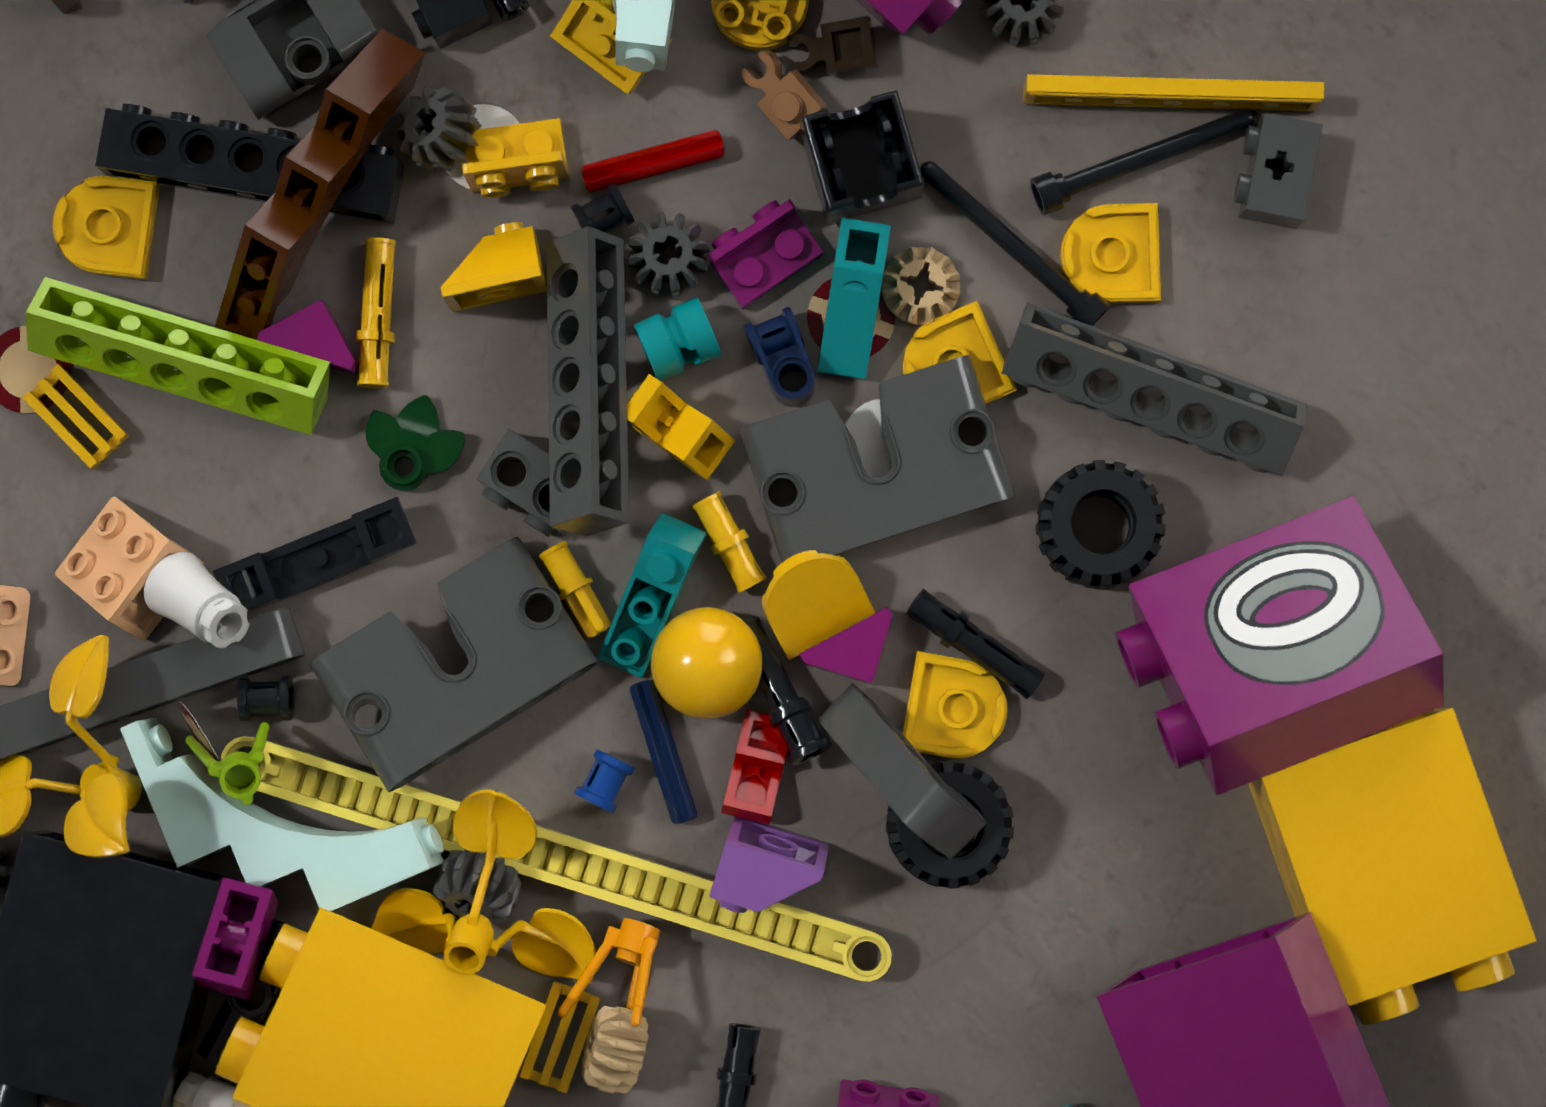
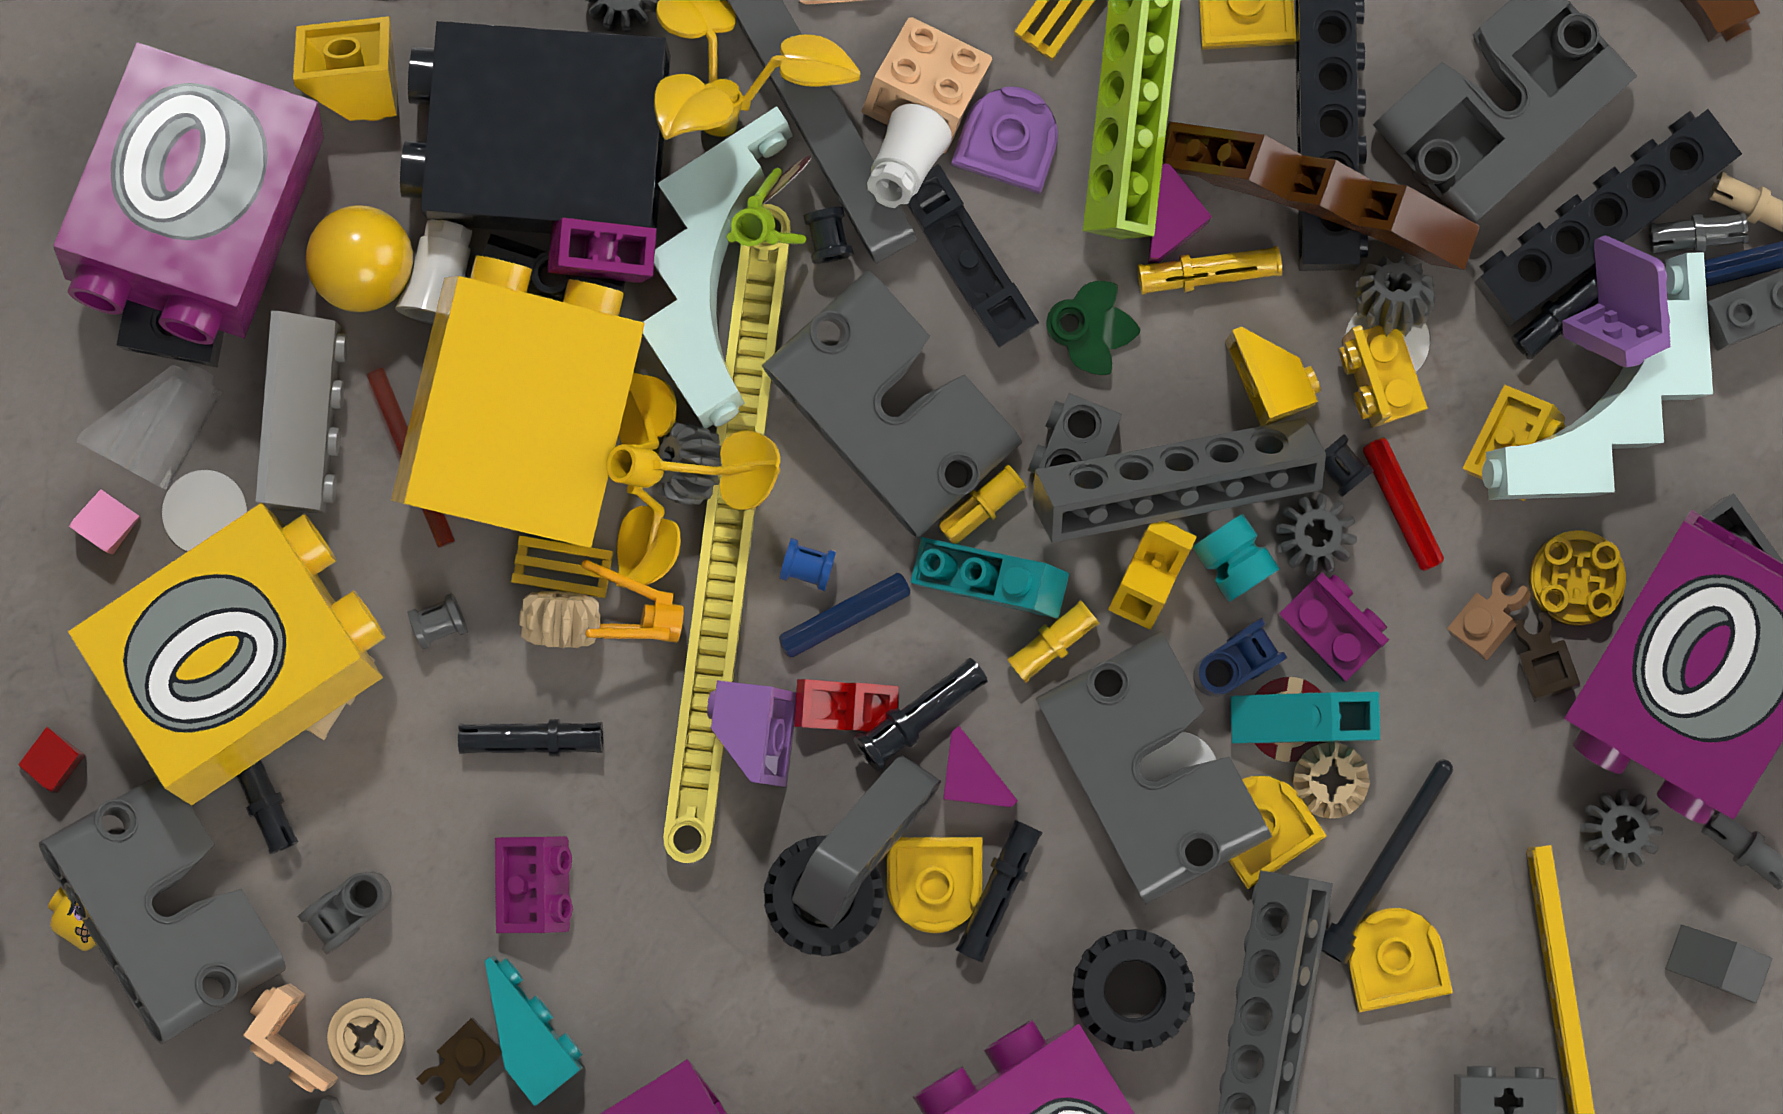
camera: 80 degrees right, 0 degrees up
yellow piece [651,607,762,719] -> none
yellow tile [762,550,875,660] -> none
black piece [800,90,925,225] -> none
black piece [1030,109,1256,215] -> none
none -> medium lavender tile [951,87,1058,194]

